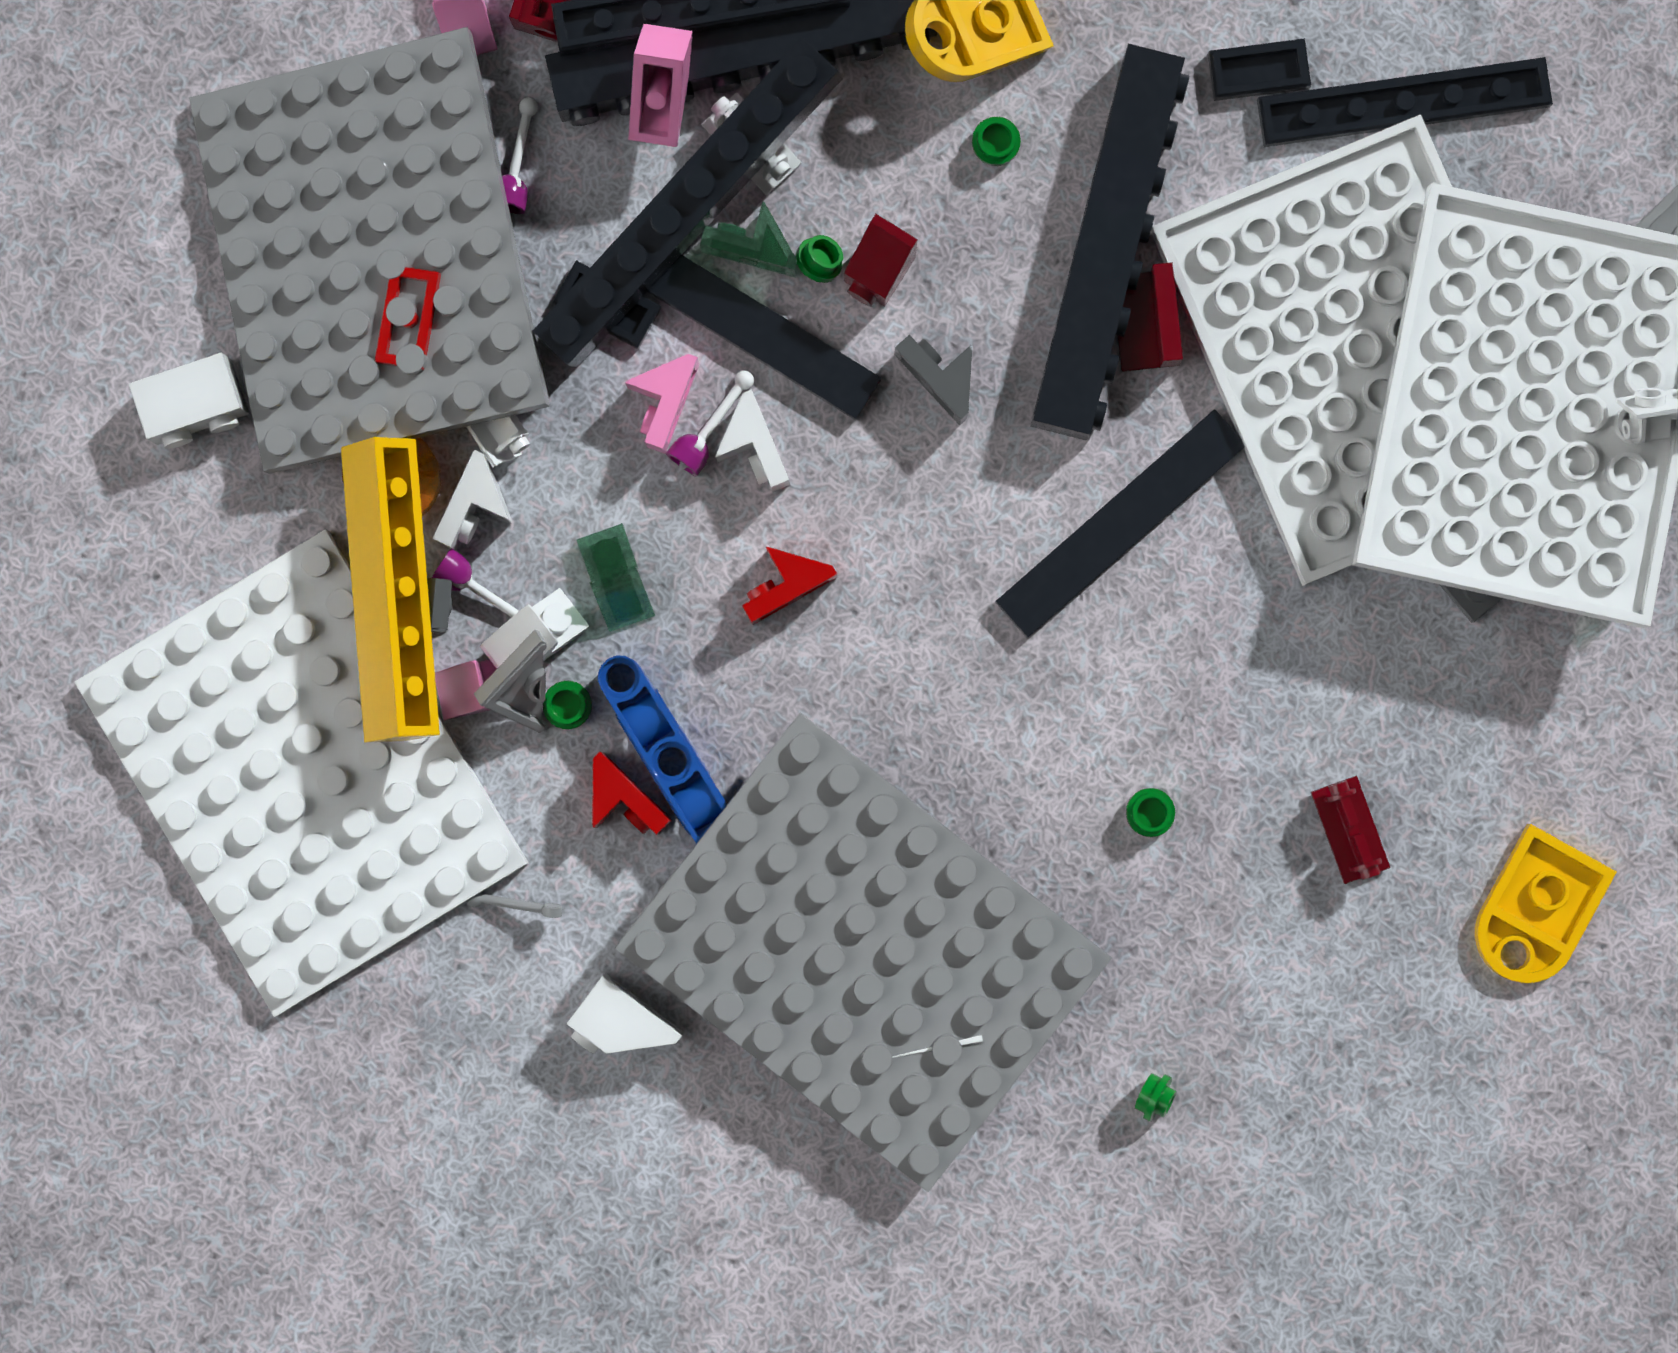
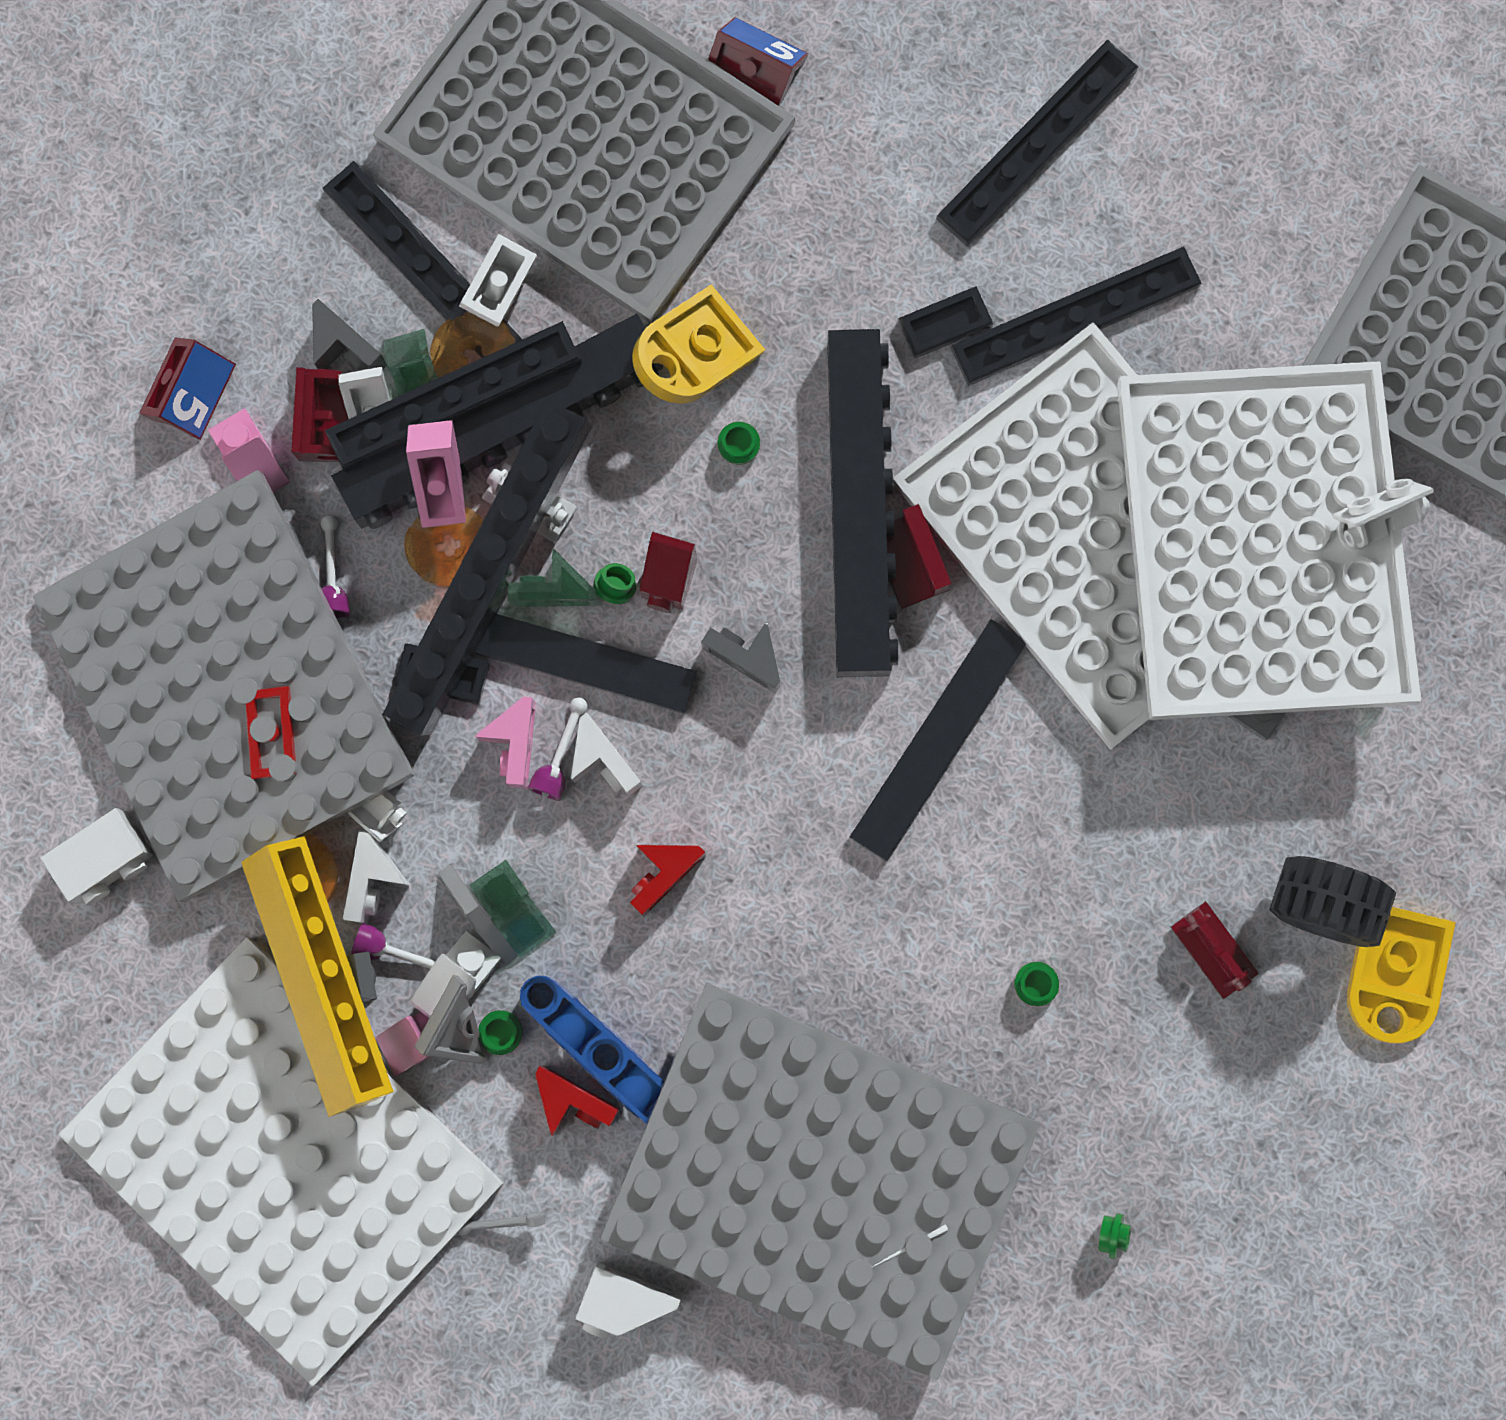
camera: 15 degrees left, 5 degrees down
none -> clear orange plate [404,505,484,589]
none -> light grey tile [438,864,519,965]
none -> black tyre [1269,856,1396,947]

